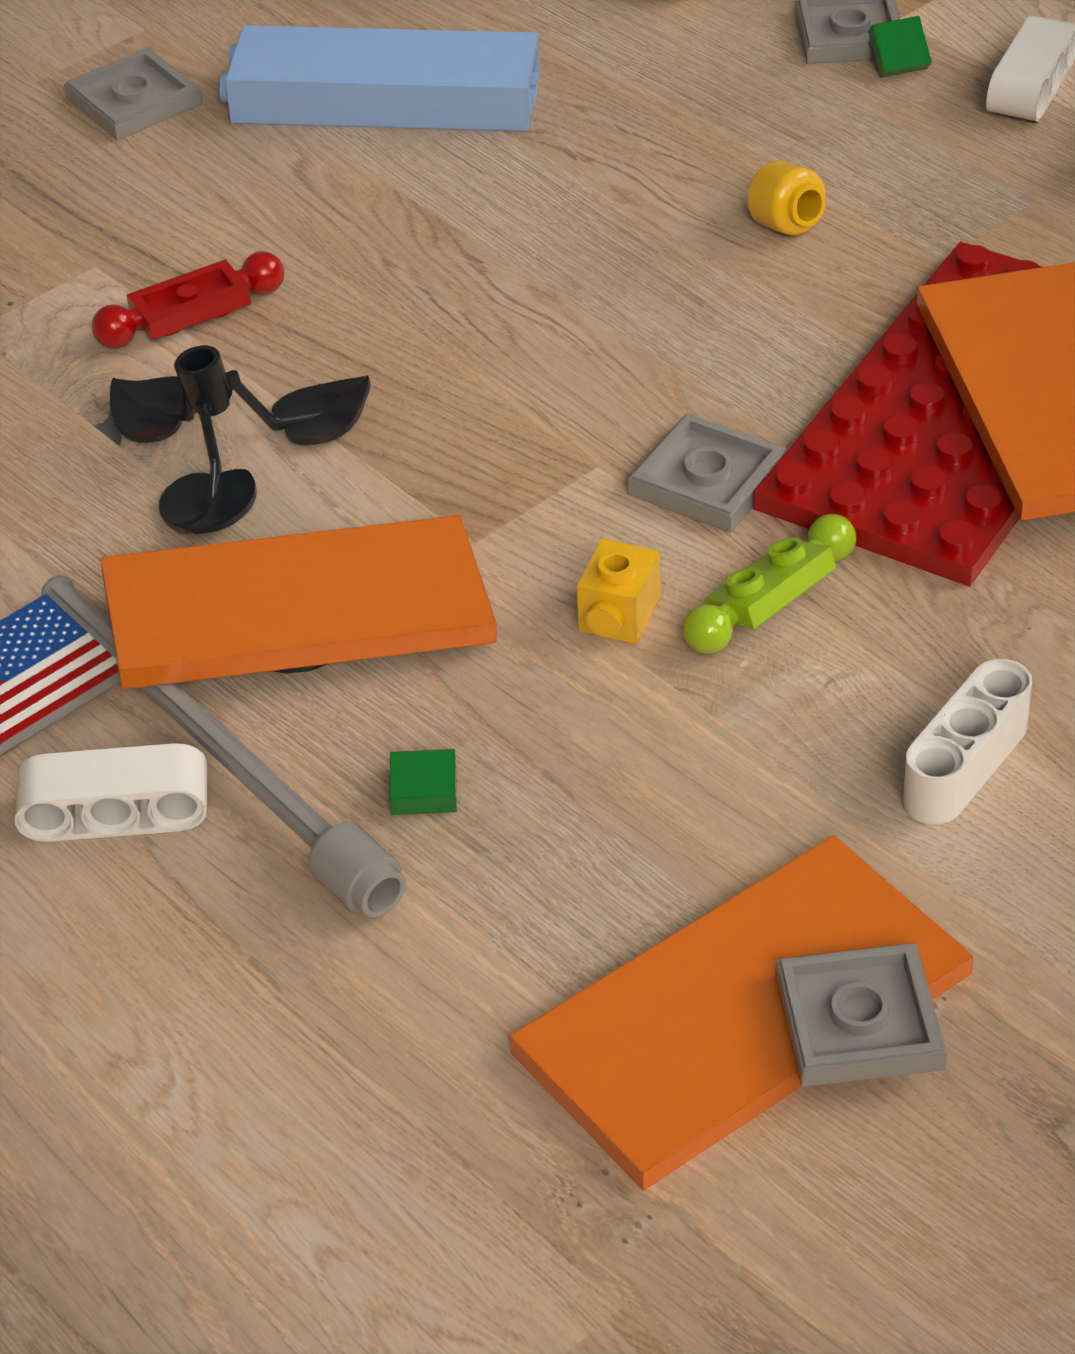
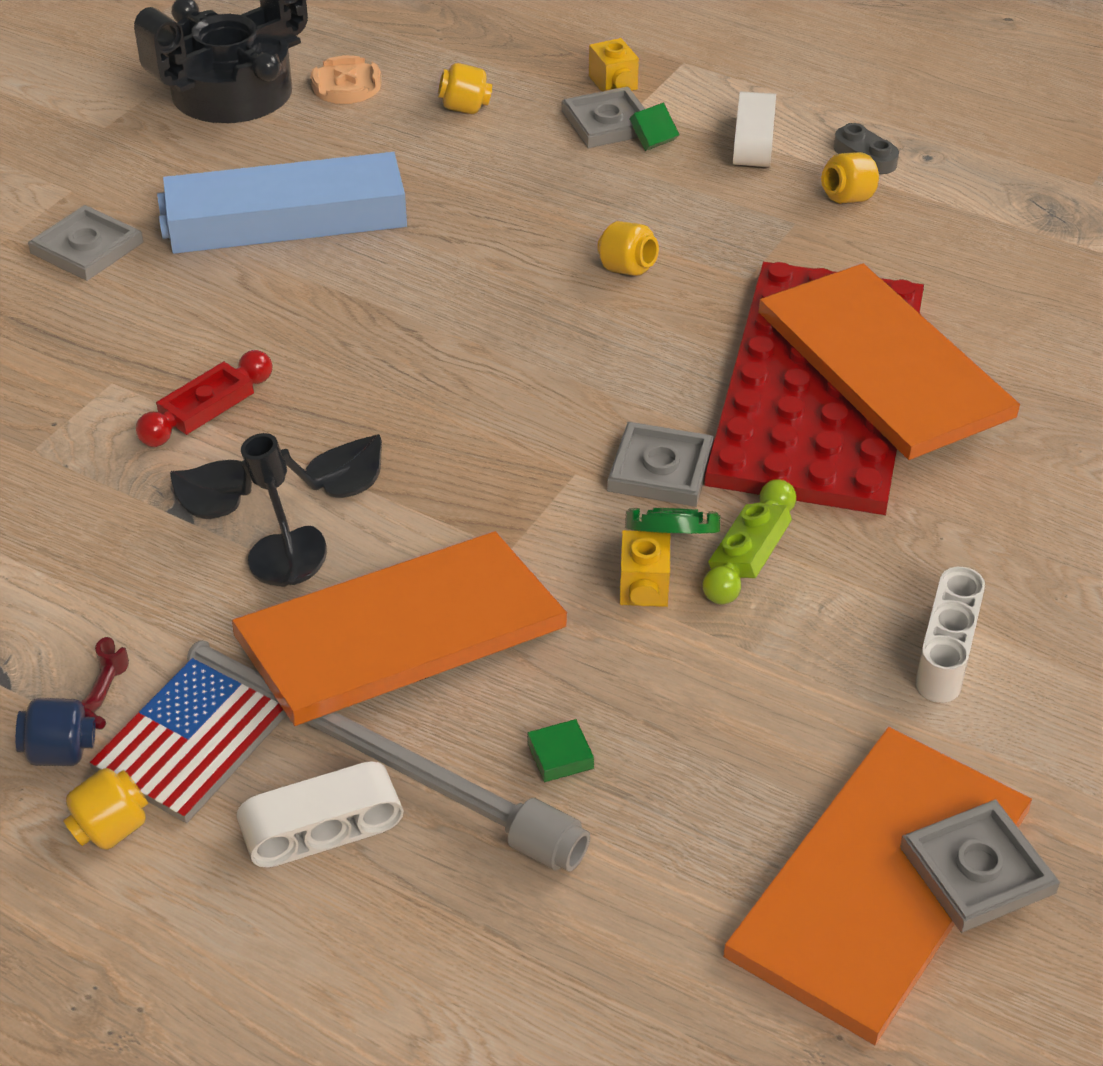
camera: 20 degrees left, 0 degrees up
none -> green tile [625,508,721,534]

